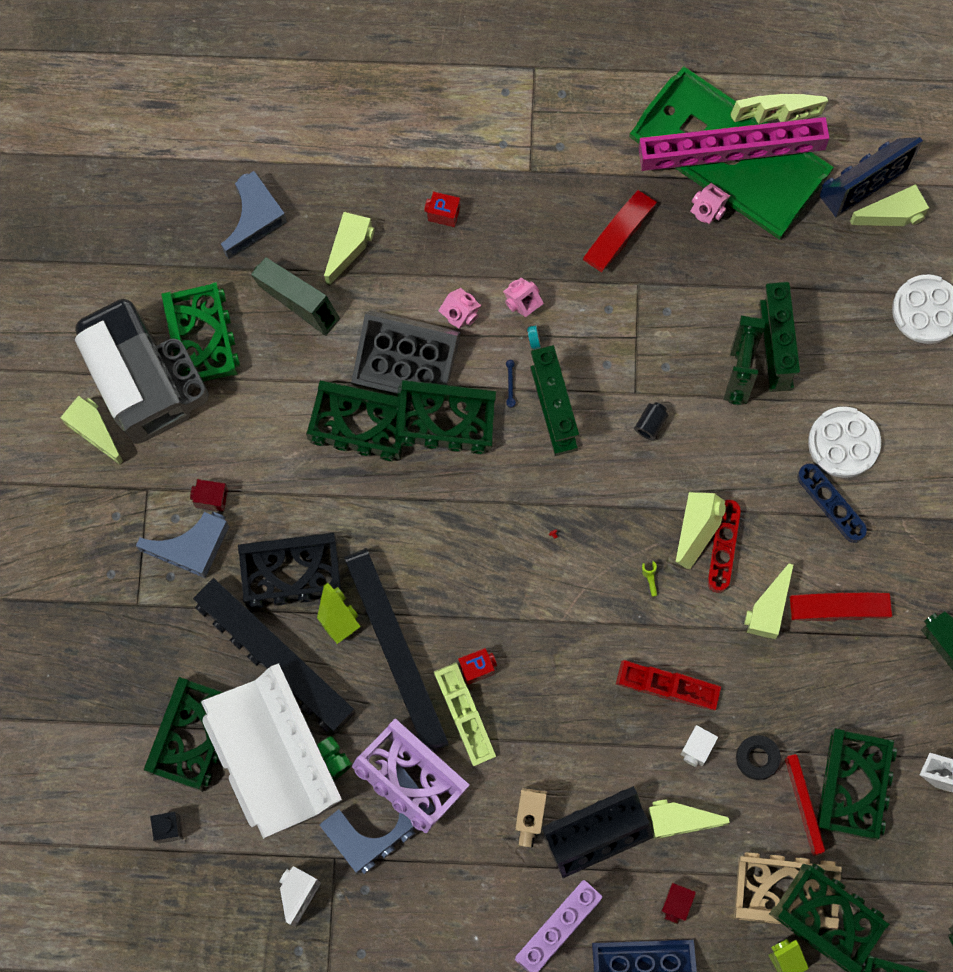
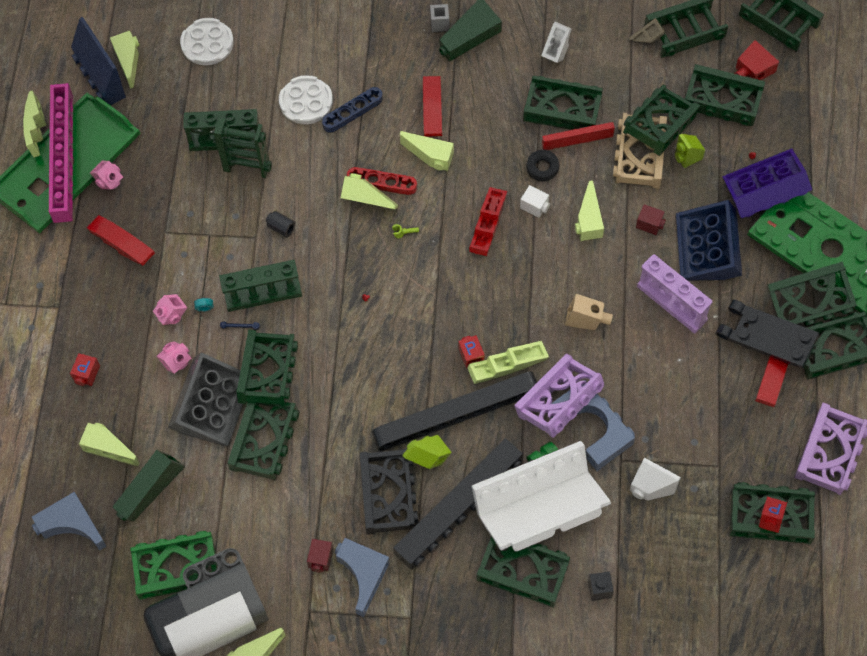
camera: 90 degrees left, 10 degrees down
black brick [542,786,654,878] -> none

